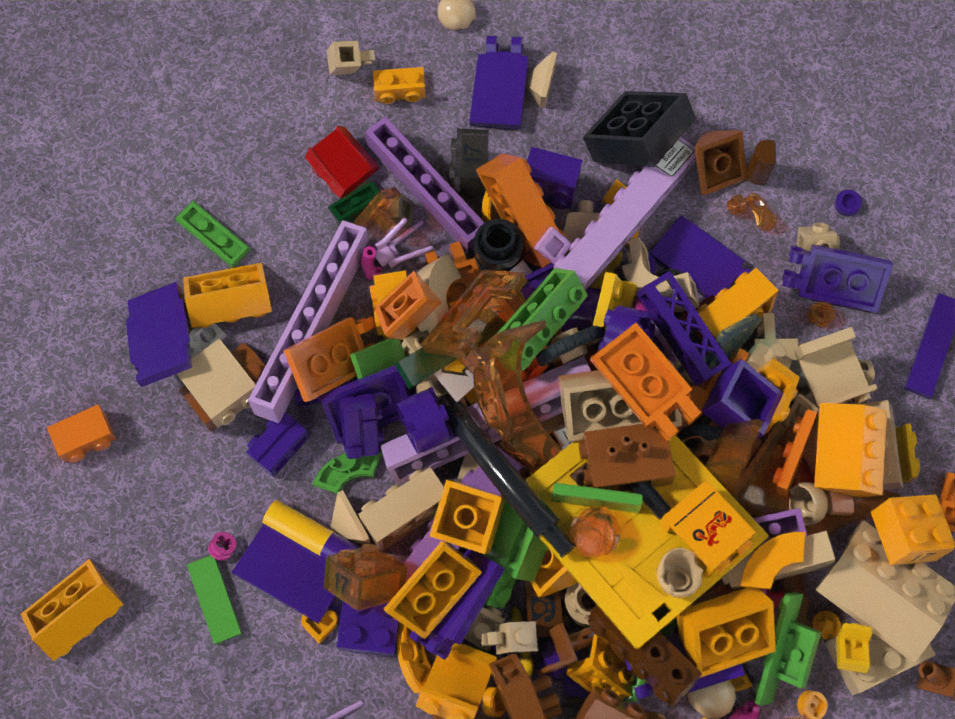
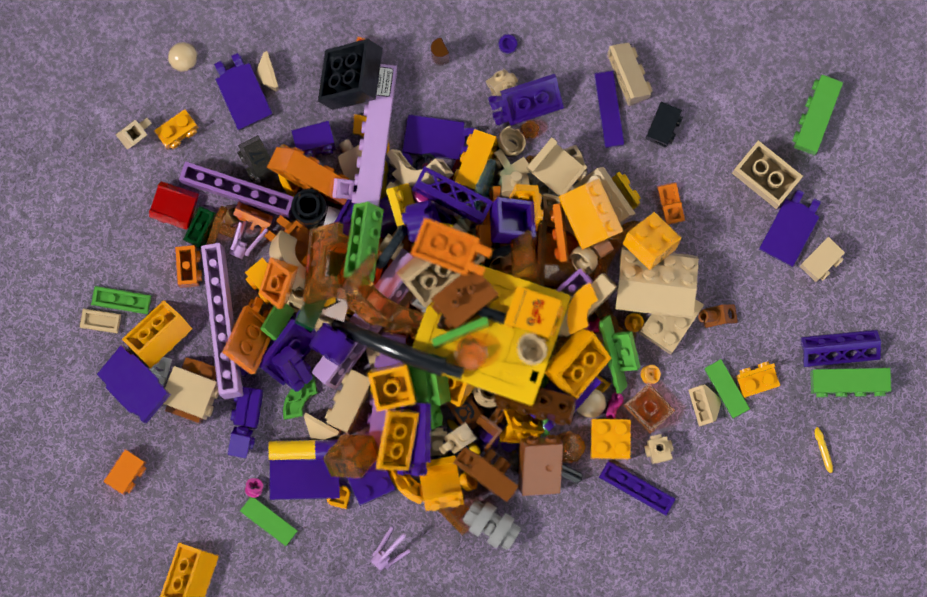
camera: 30 degrees left, 10 degrees up
dark pink arm [360,246,382,281] -> none
dark orange slope [695,130,747,196] -> none
clear orange piece [727,193,777,231] -> none
yellow bracket [836,623,873,674] -> none
none -> tan tile [80,309,121,334]
none -> orange brick [175,245,202,288]
none -> dark purple brick [227,426,255,459]
none -> orange plate [233,201,273,233]
none -> tan hair [497,126,526,156]

